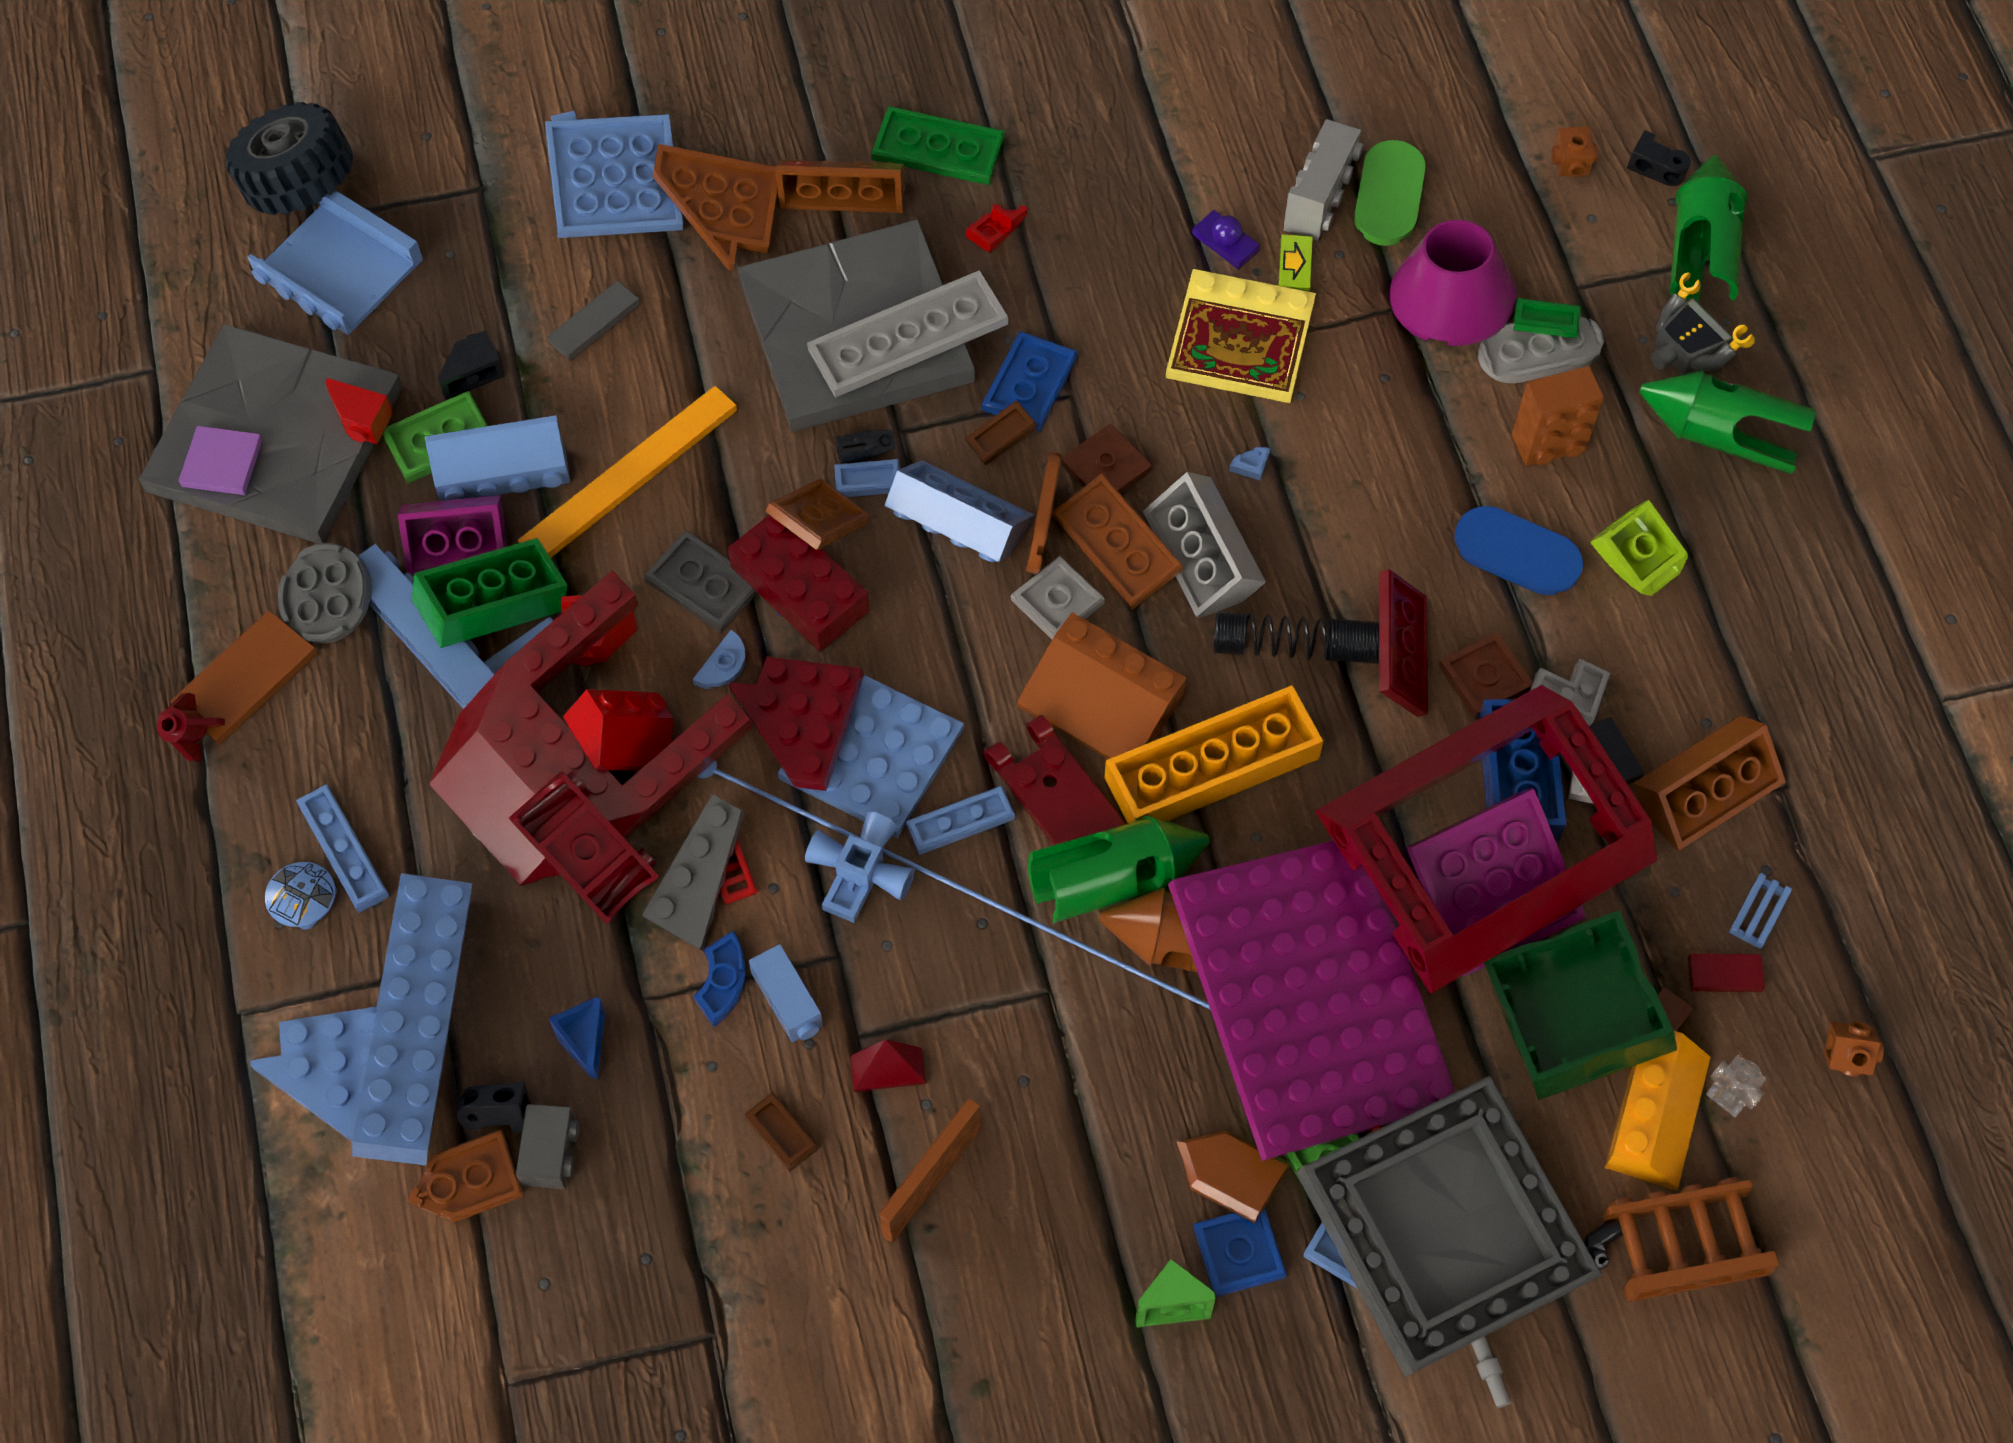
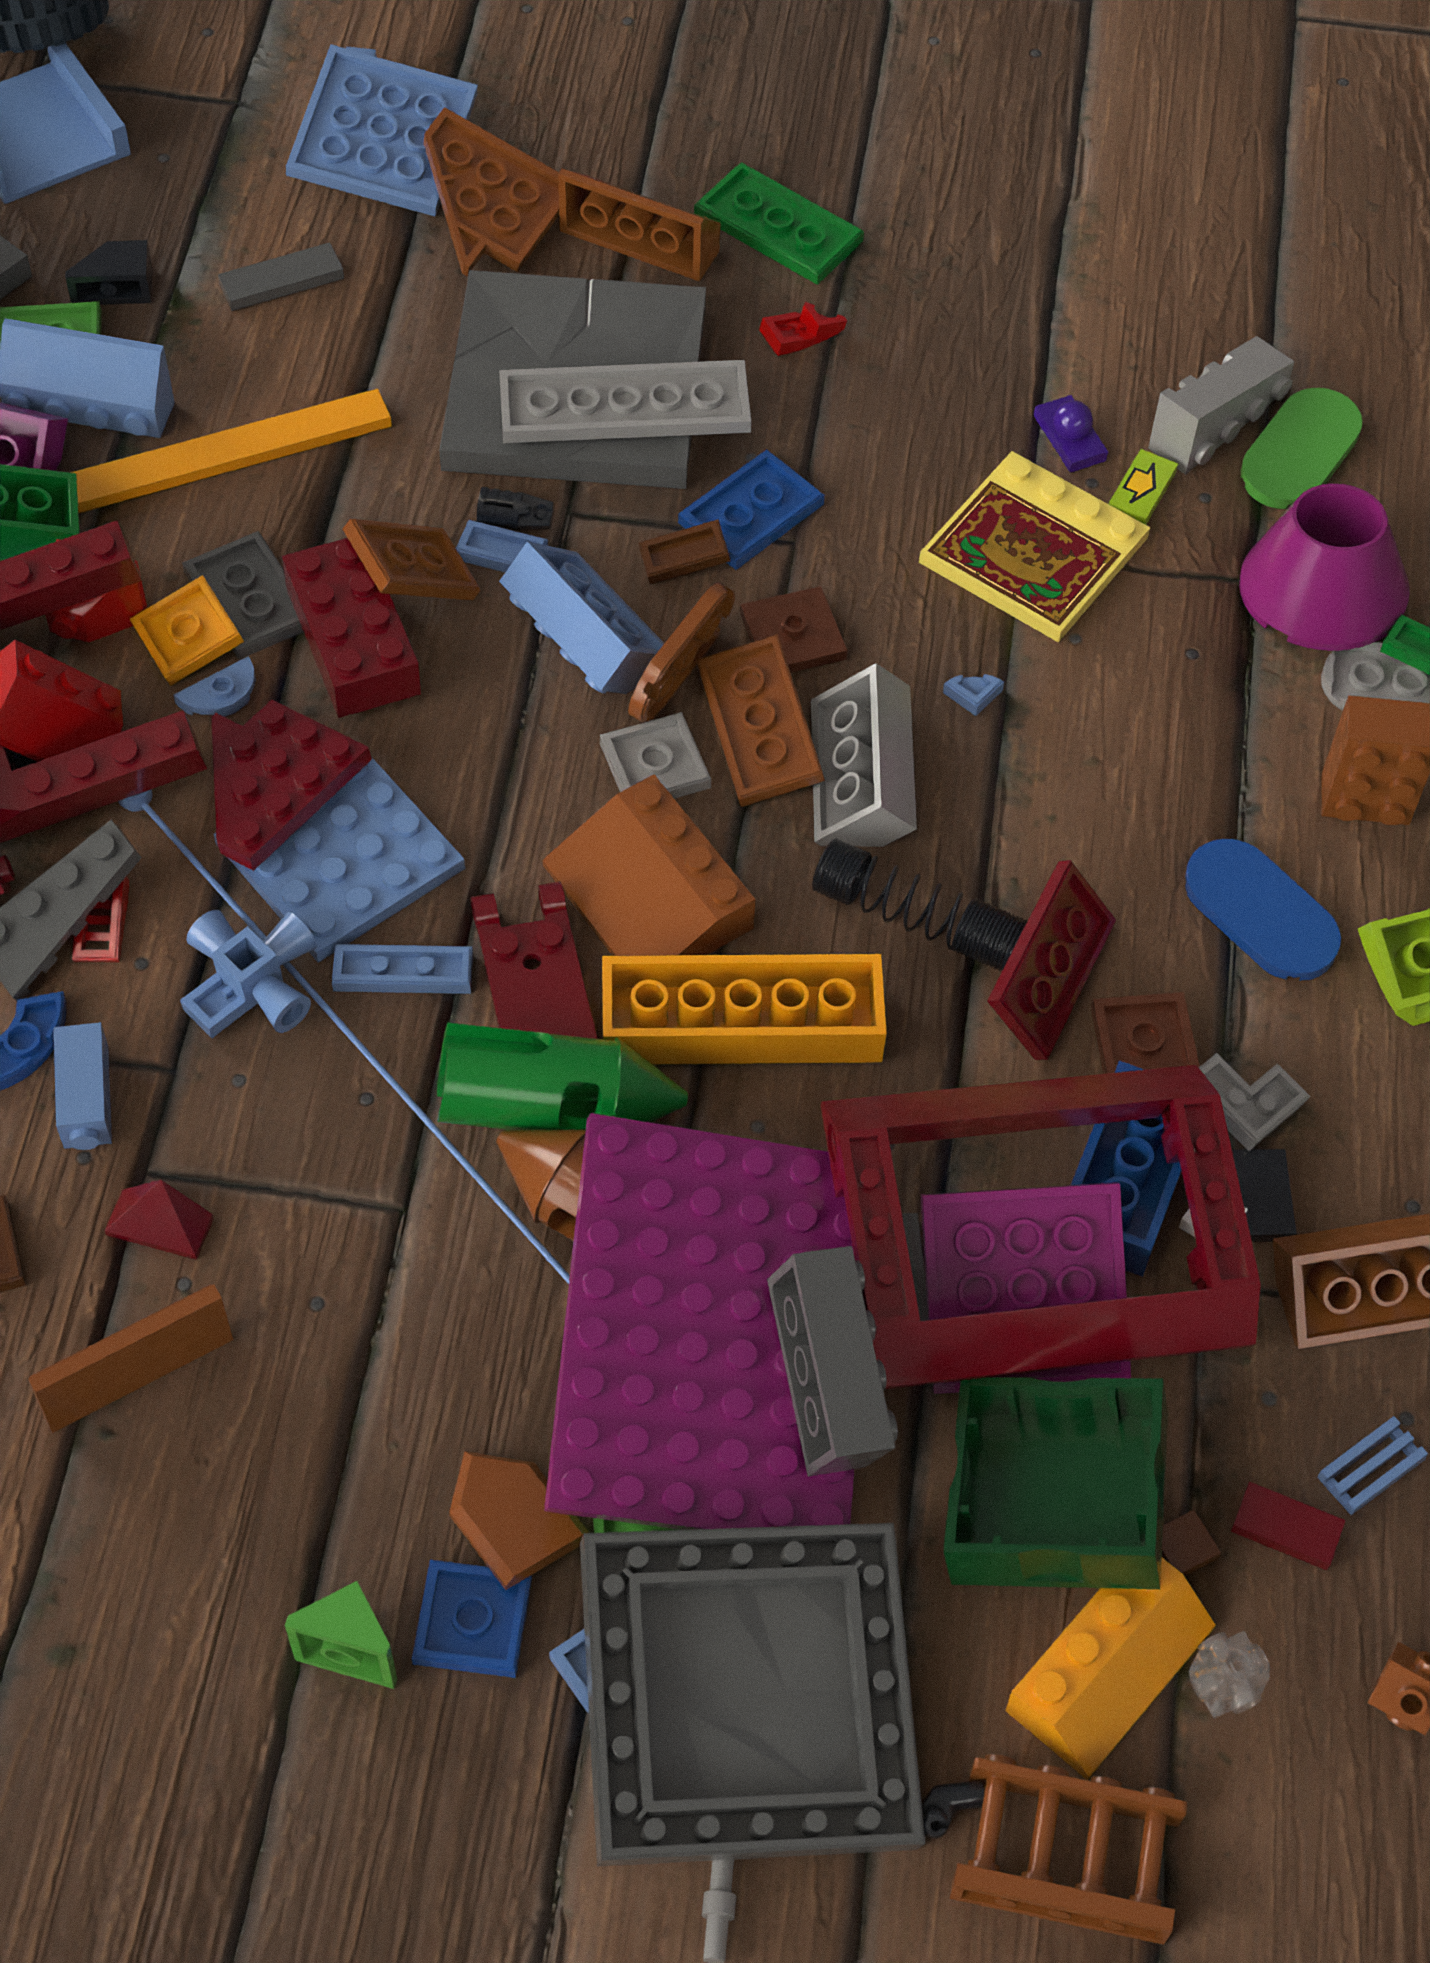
camera: 20 degrees right, 5 degrees down
none -> light orange tile [130,575,244,686]
none -> dark grey brick [767,1246,898,1477]

